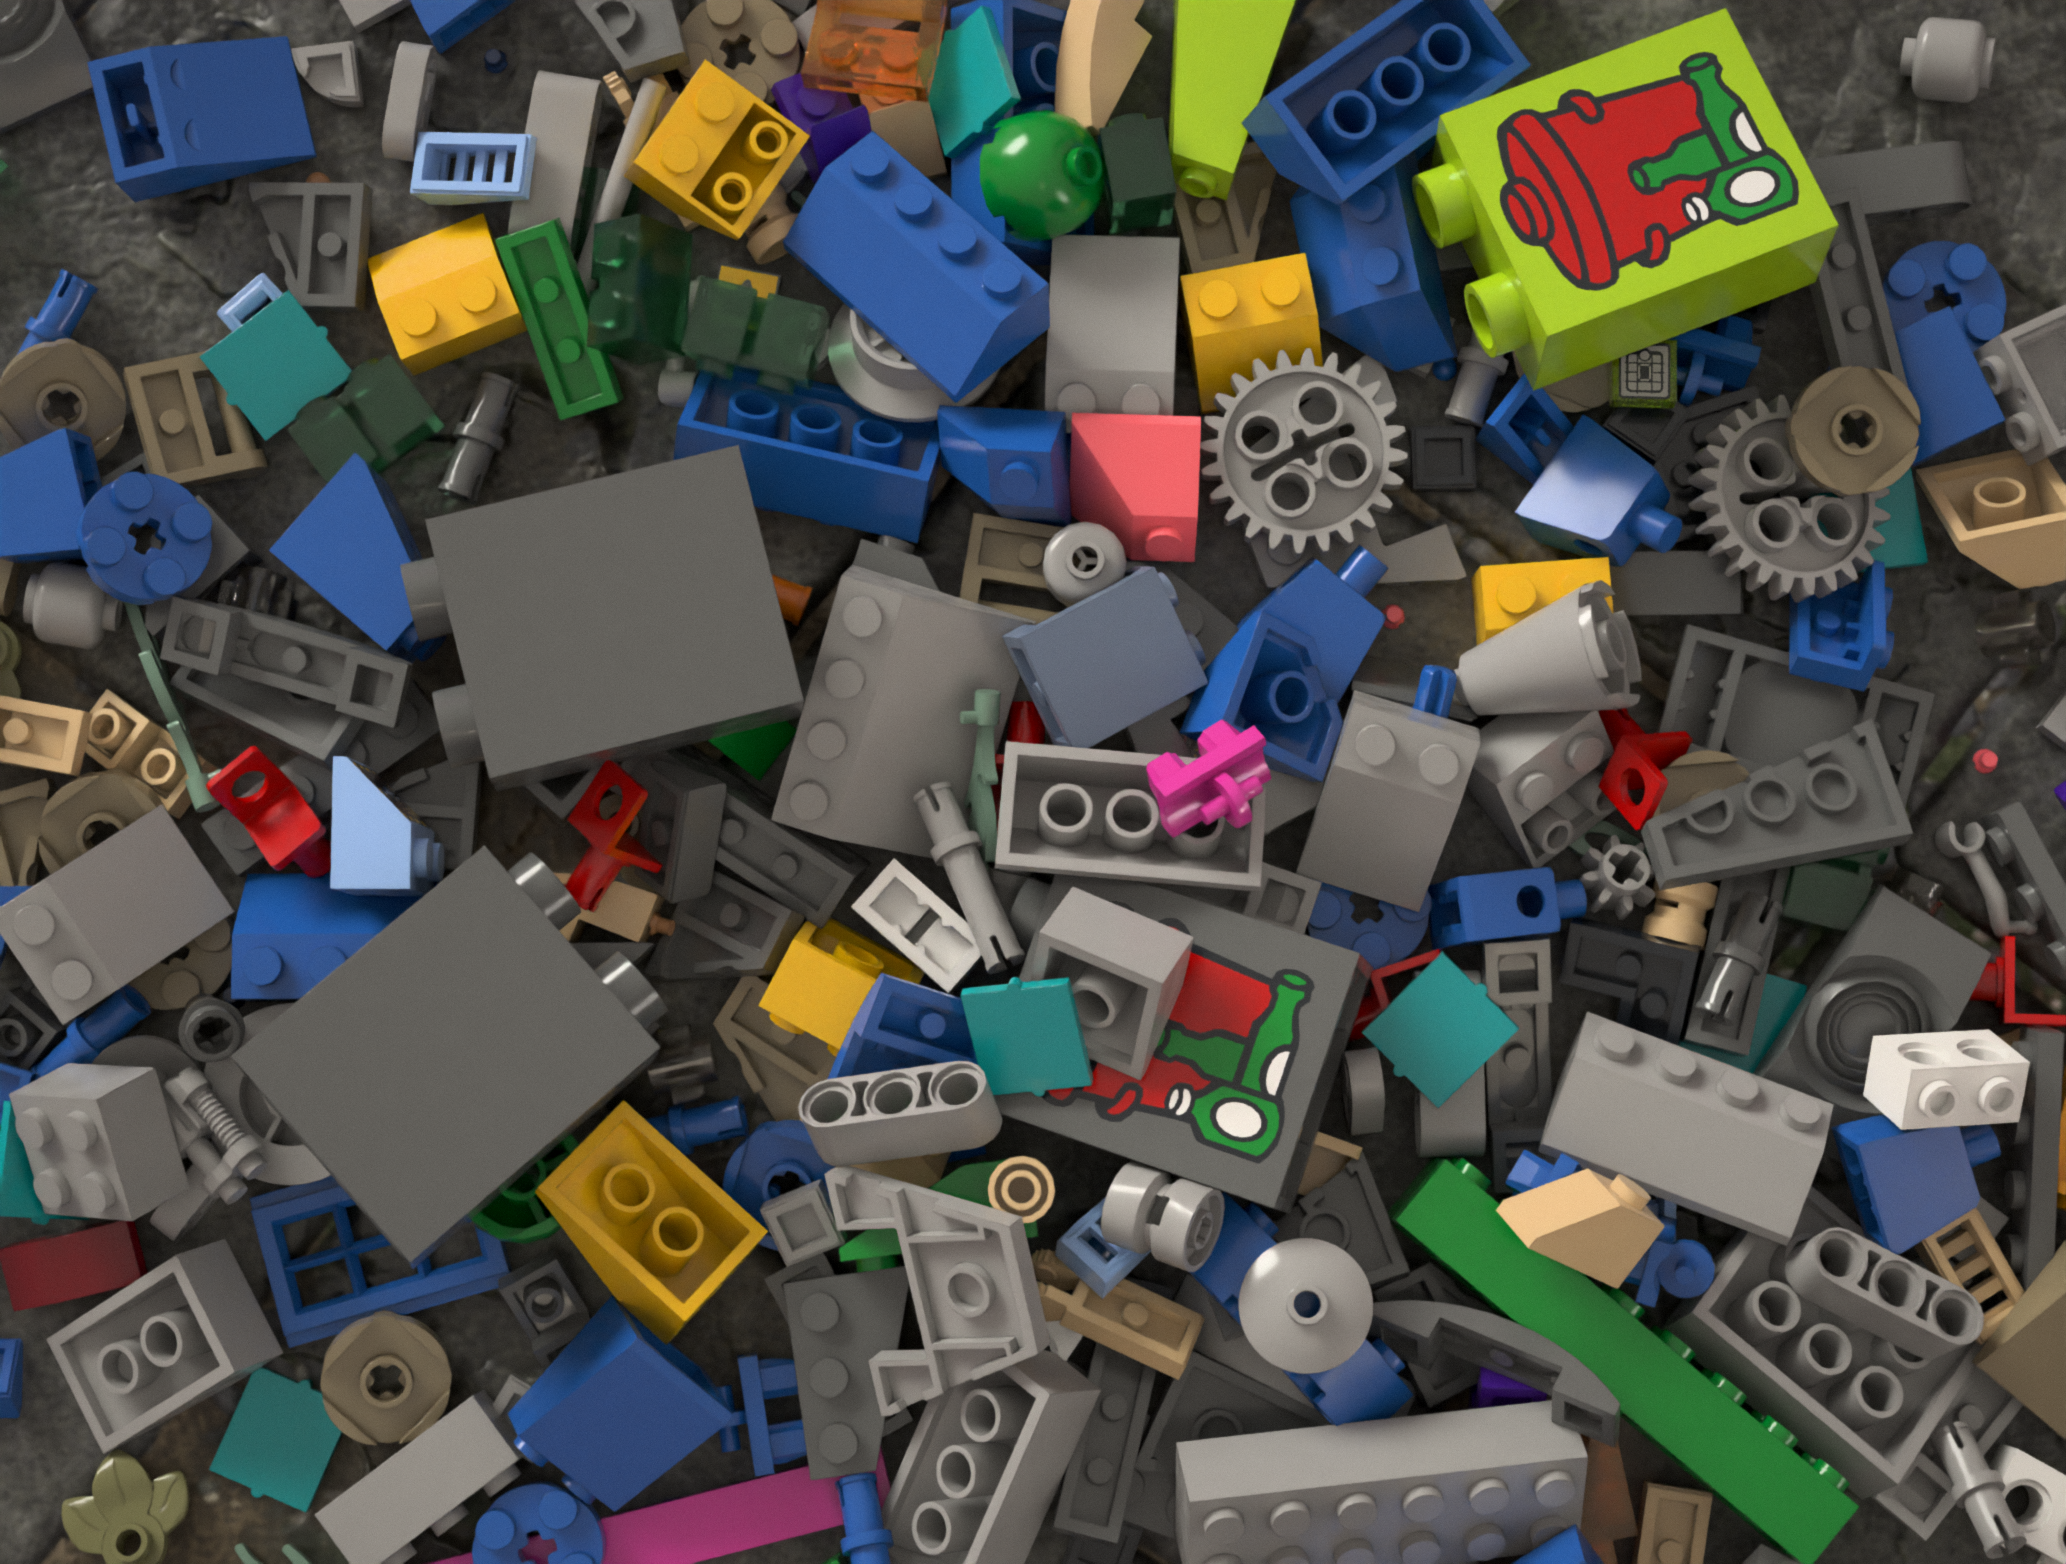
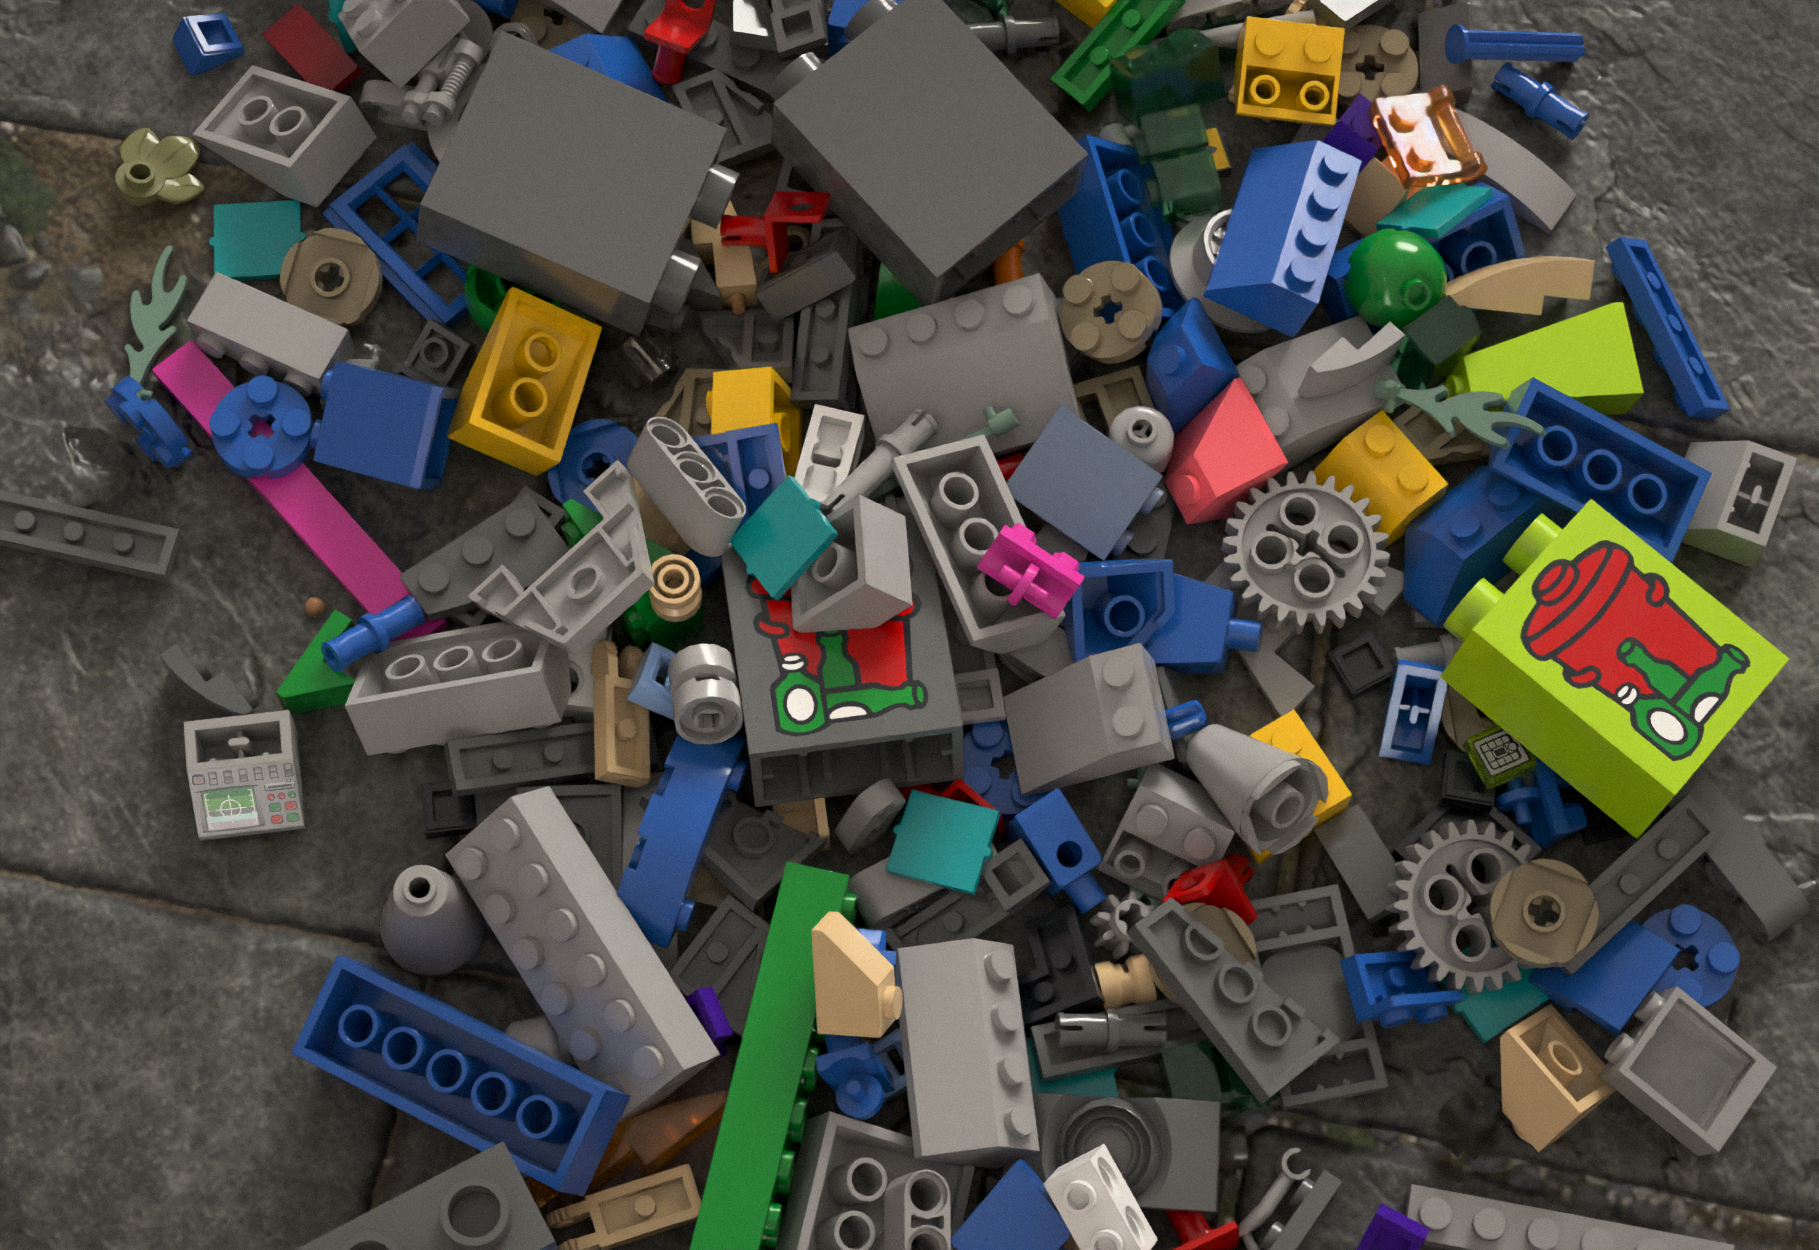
camera: 60 degrees right, 15 degrees down
light blue slope [330,756,445,896] -> none
blue pin [645,1095,749,1156] -> none
blue hips [716,1352,807,1477] -> none
tan wheel [745,182,798,265] -> none
light grey tile [760,1179,848,1267] -> none
light grey dish [1238,1238,1373,1374] -> none
dark grey slope [1369,1300,1620,1447] -> none
coral piece [1381,604,1405,629] -> none
blue piece [1432,358,1457,381] -> none
blue torso [1515,415,1682,567] -> none
coral piece [1972,749,1998,774] -> none
none -> dark tan plate [1059,261,1162,364]
none -> light grey slope [1297,322,1405,398]
none -> sand green piece [1374,379,1546,449]

